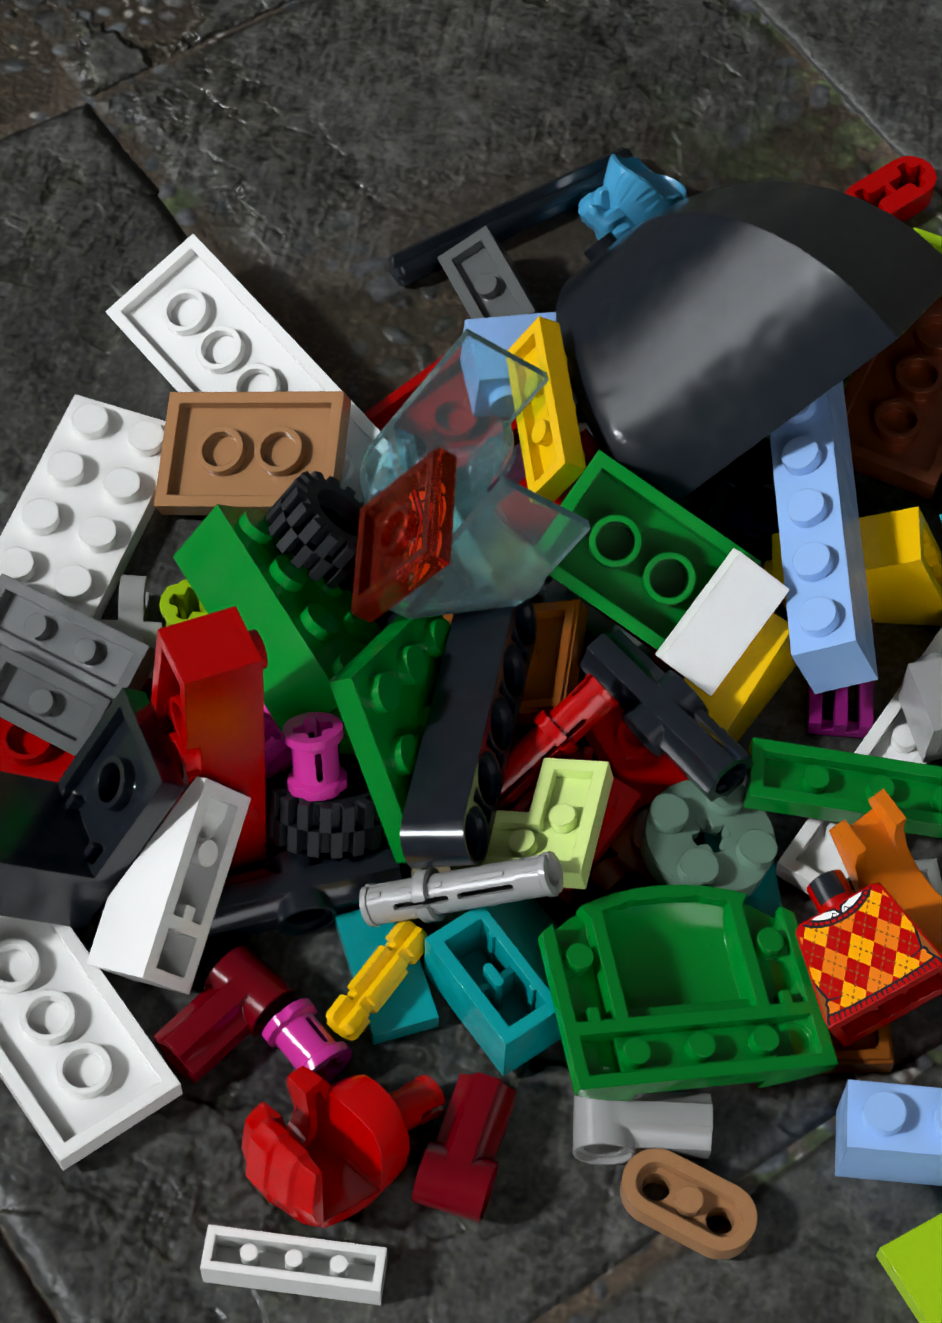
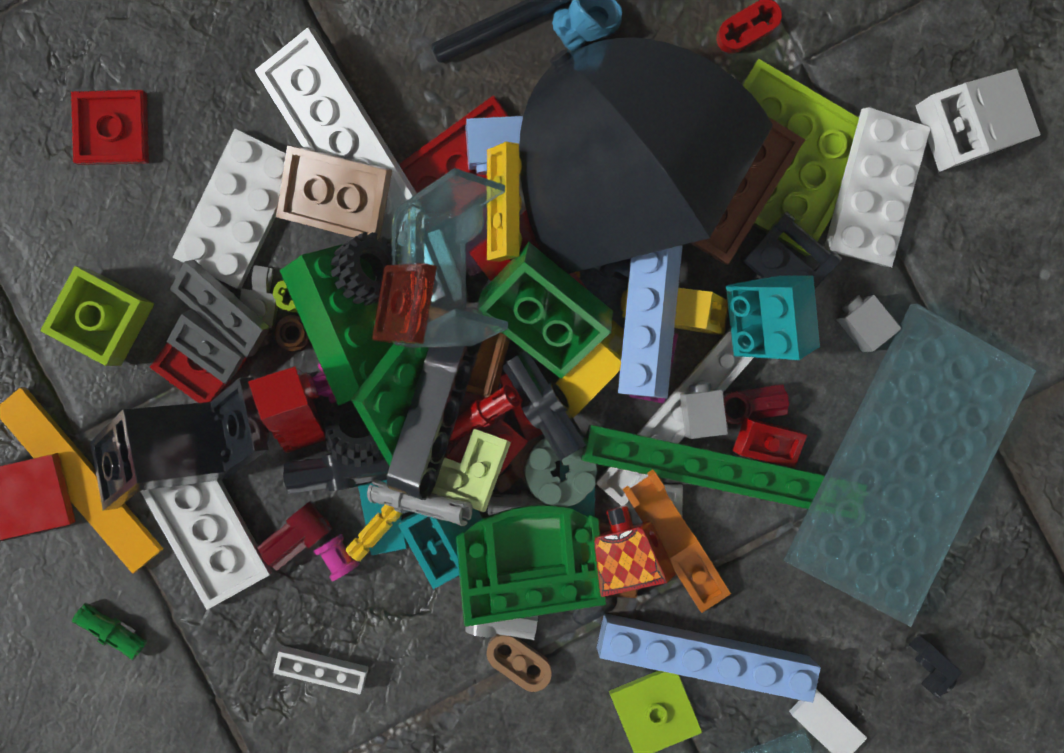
camera: 10 degrees right, 30 degrees up
white slope [86,776,251,995] -> none
red piece [241,1066,446,1228] -> none
dark pink bush [282,712,348,801] -> none
dark red piece [411,1072,517,1224] -> none
dark grey panel [437,226,543,319] -> none
white tile [655,548,790,696] -> none

